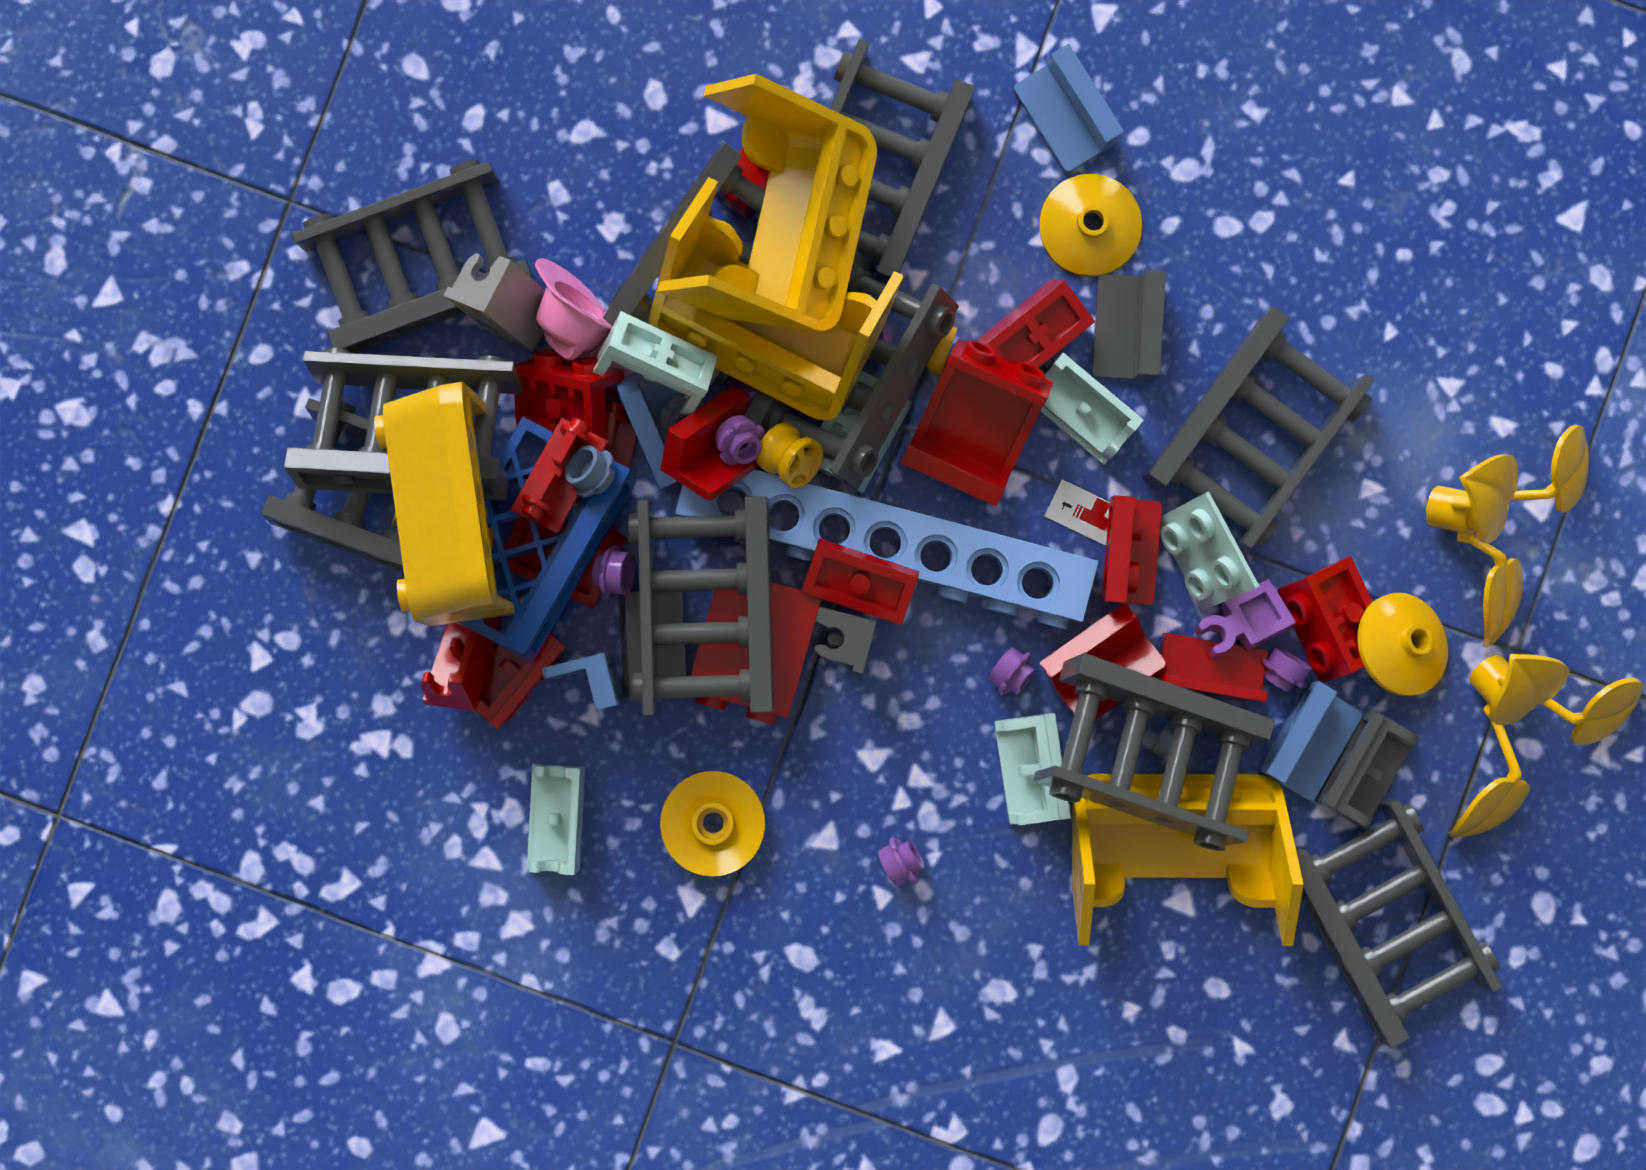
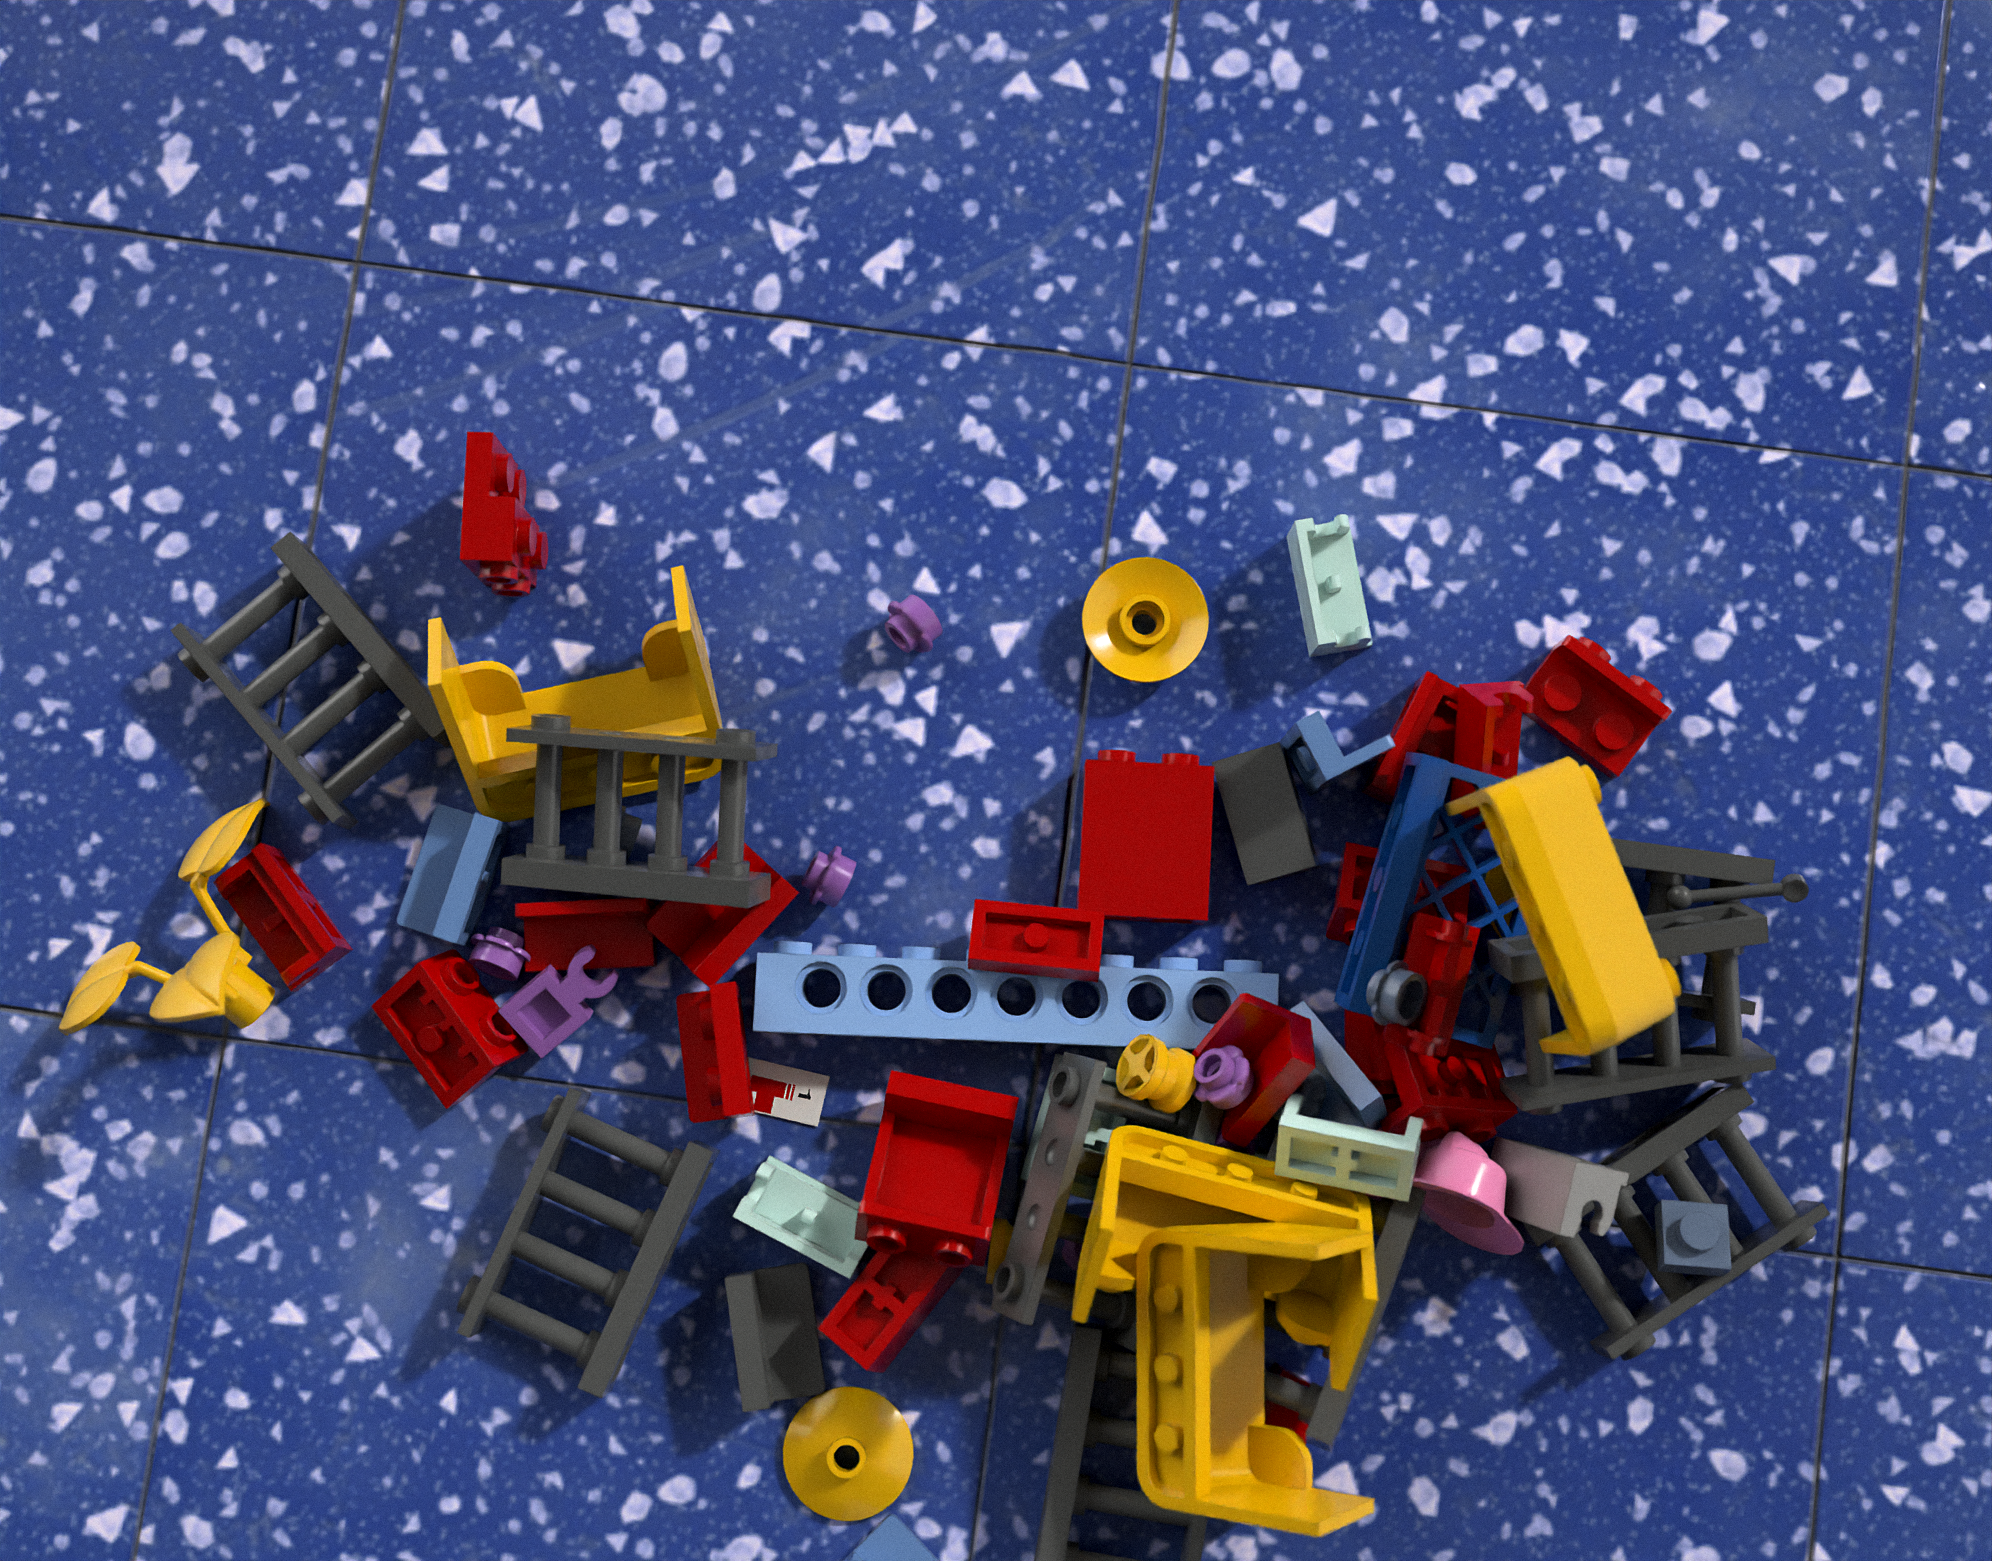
camera: 170 degrees right, 5 degrees down
medium lavender plate [592,546,636,598] -> none
dark grey fence [628,496,775,715] -> none
dark grey hinge [814,607,876,674] -> none
light aqua hinge [994,713,1071,825] -> none
light aqua hinge [1160,492,1259,611] -> none
dark grey hinge [1314,711,1419,830] -> none
yellow dish [1357,593,1448,696] -> none
yellow plant [1426,425,1589,648] -> none
none -> red hinge [213,843,353,992]
none -> red plate [460,432,548,597]
none -> red bracket [1522,635,1672,780]
none -> sand blue plate [1654,1199,1731,1277]
none -> dark grey hinge [1666,873,1809,910]

